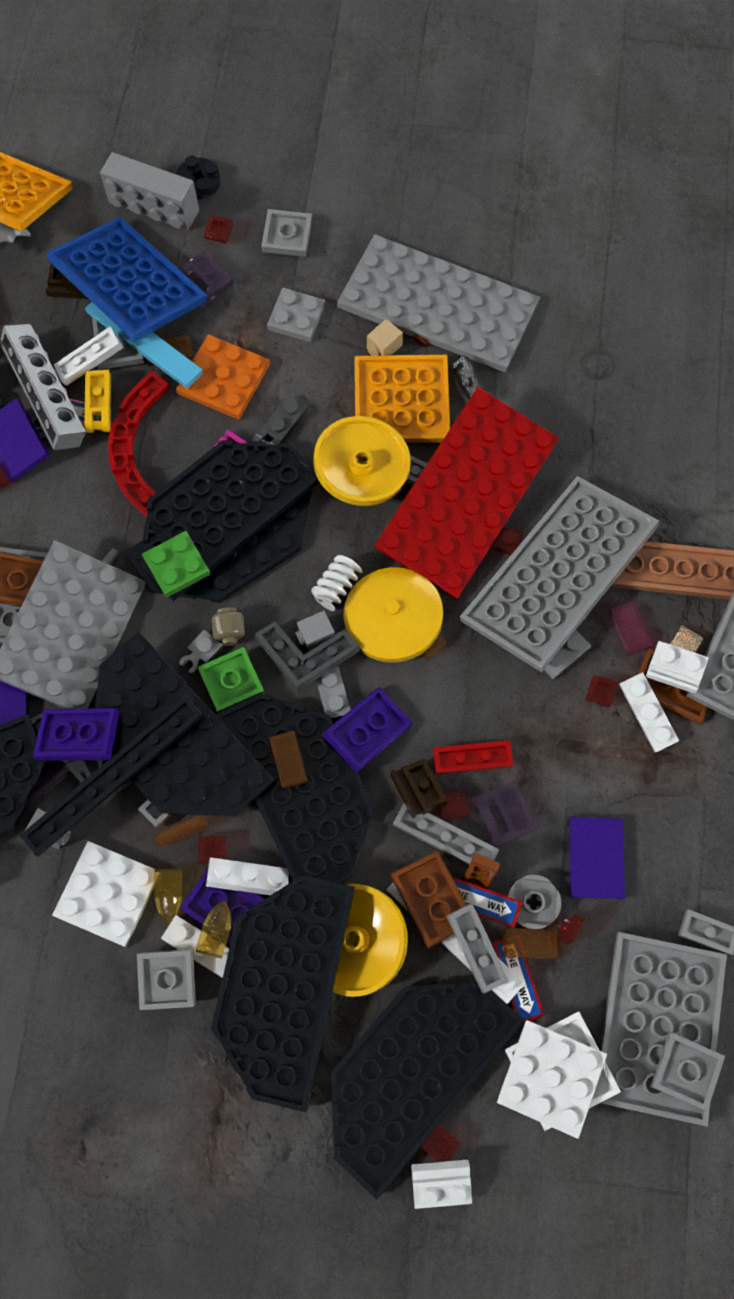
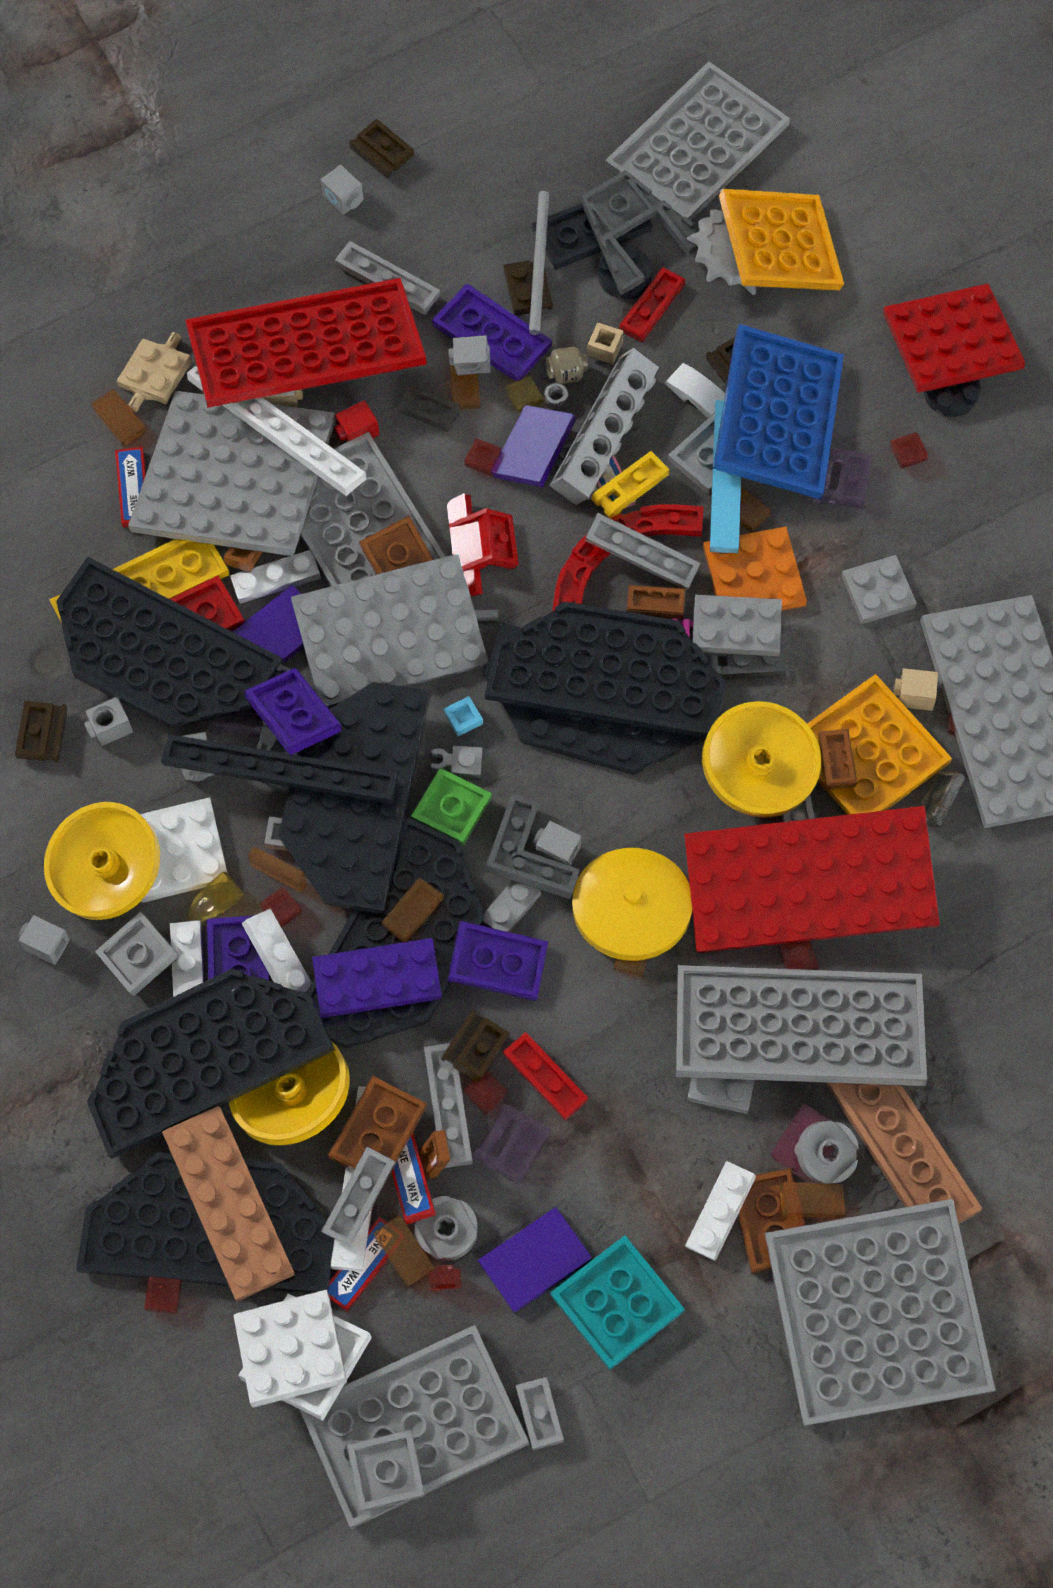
camera: 55 degrees right, 5 degrees down
white plate [54,326,124,386] -> none
light grey brick [100,152,199,231] -> none
bright green plate [142,531,211,598] -> none
clear yellow plate [196,901,231,959] -> none
dark tan head [211,607,245,646] -> none
light grey plate [261,209,312,257] -> none
white piece [311,555,362,611] -> none
white plate [411,1160,472,1209] -> none
clear red plate [585,674,618,708] -> none
white plate [646,641,709,694] -> none
none -> light grey brick [18,915,70,965]
none -> yellow dish [44,802,160,920]
none -> nougat plate [162,1106,295,1302]
none -> dark purple plate [312,938,442,1018]
none -> medium azure plate [444,696,483,737]
none -> red plate [447,494,519,597]
none -> teal plate [550,1235,685,1371]
none -> light grey plate [585,513,700,590]
none -> dark orange plate [626,585,686,619]
none -> white slope [665,363,725,418]
none -> light grey plate [693,595,782,656]
none -> light grey plate [794,1121,859,1184]
none -> dark orange plate [818,729,857,790]
none -> red plate [883,283,1025,393]

